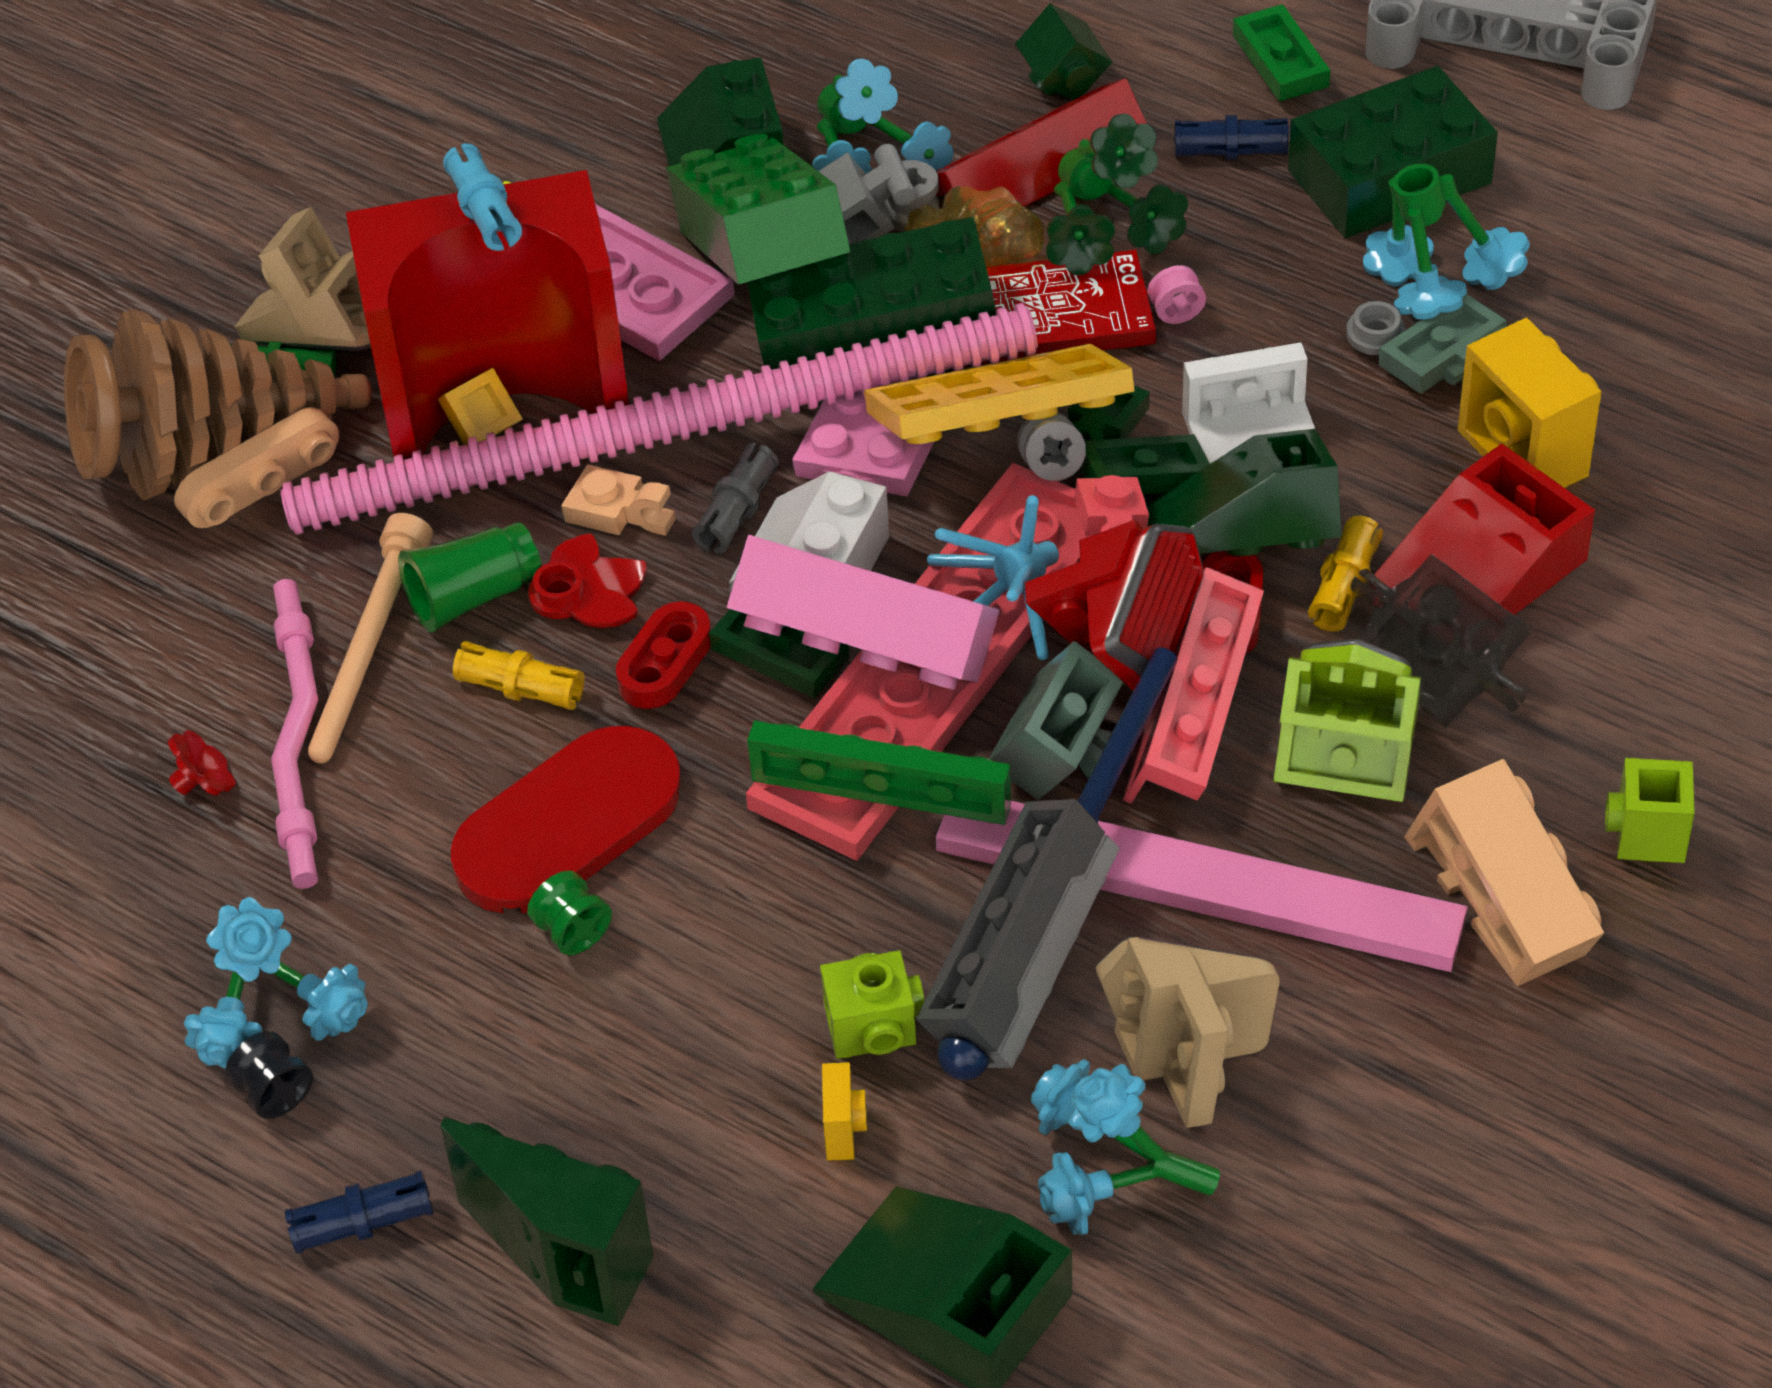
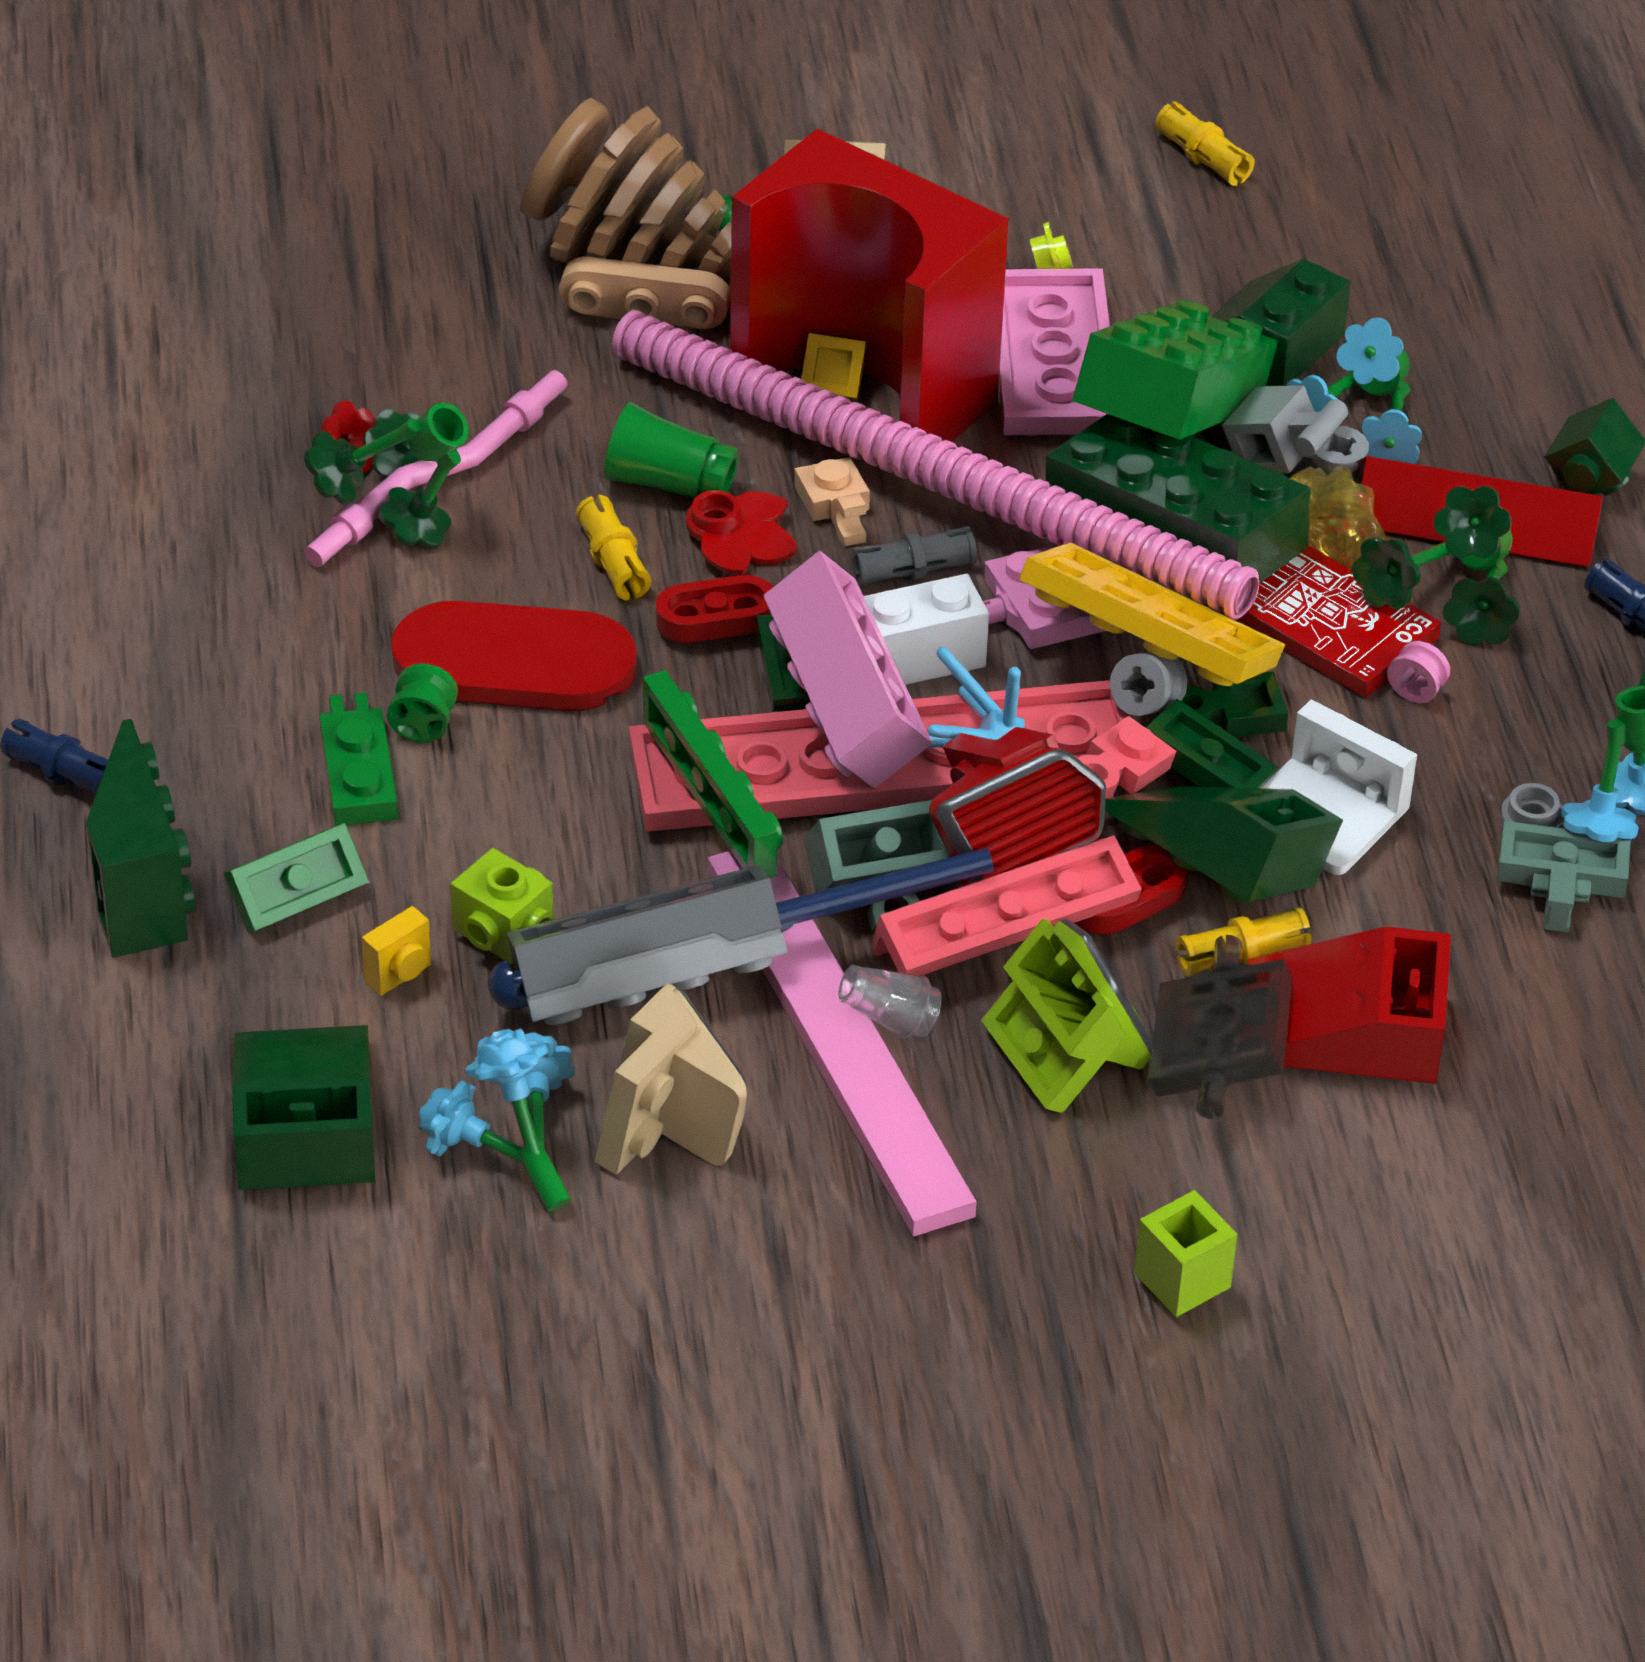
camera: 45 degrees right, 5 degrees down
medium azure plant [184,897,368,1069] -> none
black wheel [225,1031,313,1119] -> none
light nougat piece [308,513,434,764] -> none
medium azure pin [443,143,522,251] -> none
light nougat wedge [1404,759,1604,986] -> none
yellow brick [1457,317,1602,488] -> none
none -> plate [223,823,369,932]
none -> dark green plant [304,402,469,549]
none -> green hinge [319,691,398,825]
none -> clear cone [838,965,942,1039]
none -> yellow pin [1155,101,1255,186]

